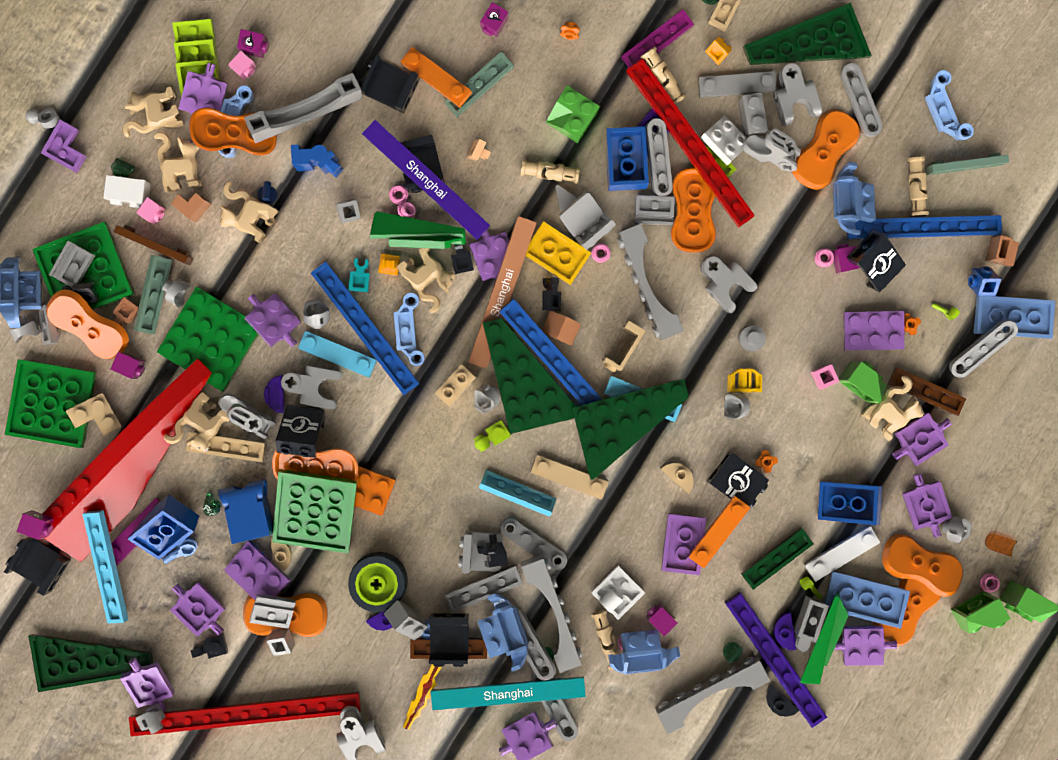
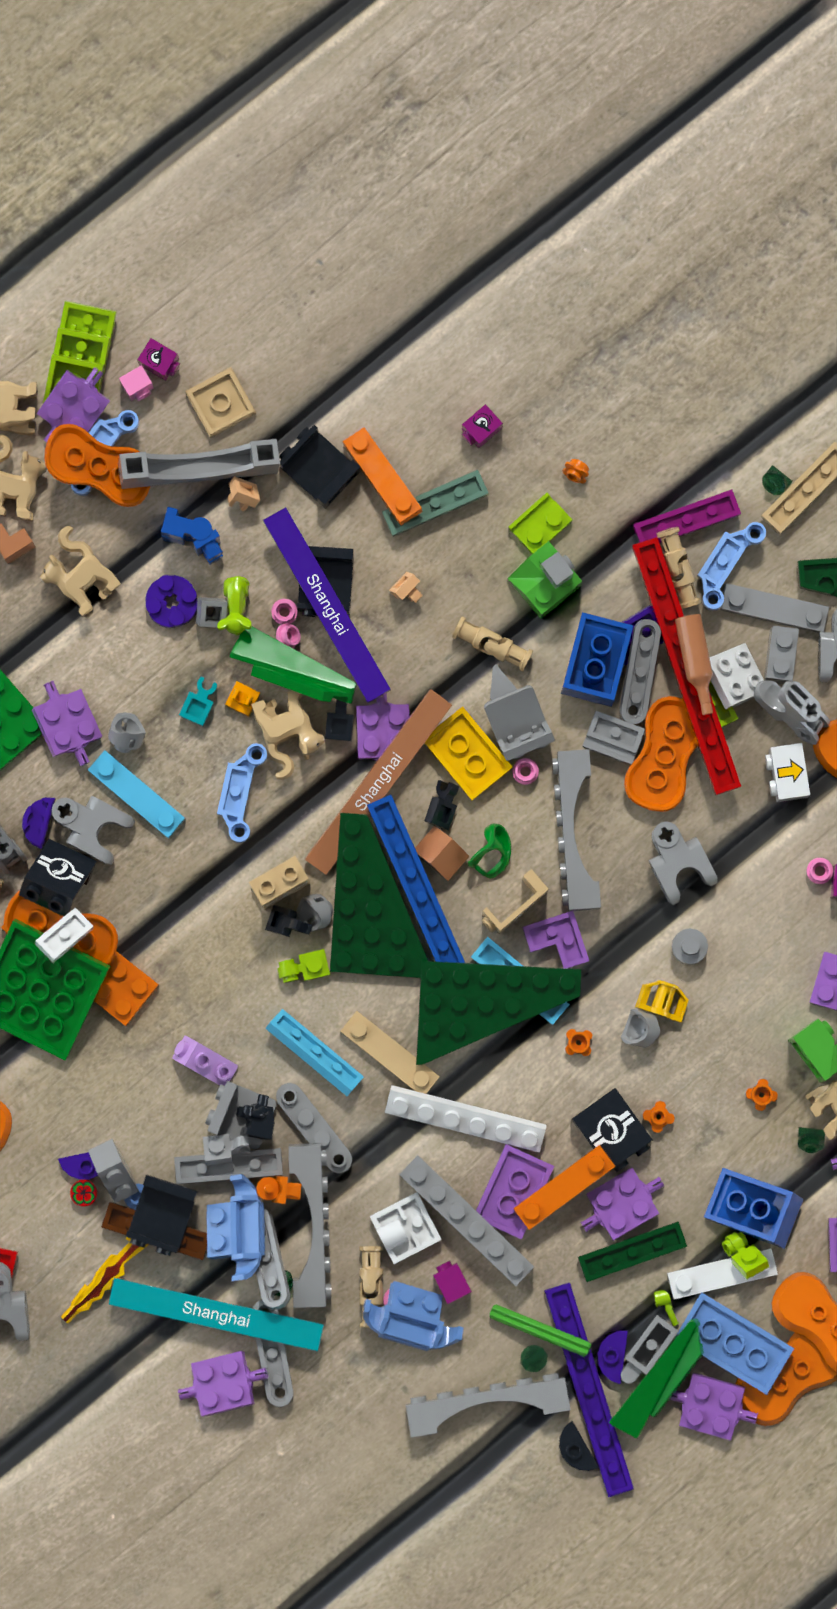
camera: 15 degrees right, 5 degrees down
dark blue plate [257,181,277,204] -> none
blue plate [311,261,420,395] -> none
wheel [348,552,408,612] -> none
tan plate [660,463,694,494] -> none
light orange tile [705,37,732,65] -> none
bright pink plate [810,364,840,390] -> none
none -> white plate [35,908,93,963]
none -> tile [70,1180,98,1206]
none -> dark purple plate [145,575,198,628]
none -> lavender bracket [172,1036,238,1086]
none -> tan tile [185,367,256,438]
none -> light grey plate [203,1134,251,1166]
none -> lime animal [217,576,252,636]
none -> light nougat tile [228,476,260,511]
none -> orange hips [256,1176,301,1204]
none -> black plate [265,905,313,937]
none -> white plate [385,1085,547,1152]
none -> light grey arch [399,1155,534,1286]
none -> green piece [467,823,511,879]
none -> bright green axle [489,1305,591,1356]
none -> lime plate [508,492,573,554]
none -> medium lavender plate [522,911,589,969]
none -> light grey plate [540,552,574,589]
none -> orange plate [565,1029,592,1056]
none -> medium lavender plate [581,1168,665,1241]
none -> nougat piece [675,614,713,715]
none -> light blue plate [697,522,766,610]
none -> lime plate [722,1232,769,1280]
none -> orange plate [746,1079,778,1111]
none -> white brick [765,743,810,802]
none -> clear green plate [797,1127,825,1153]

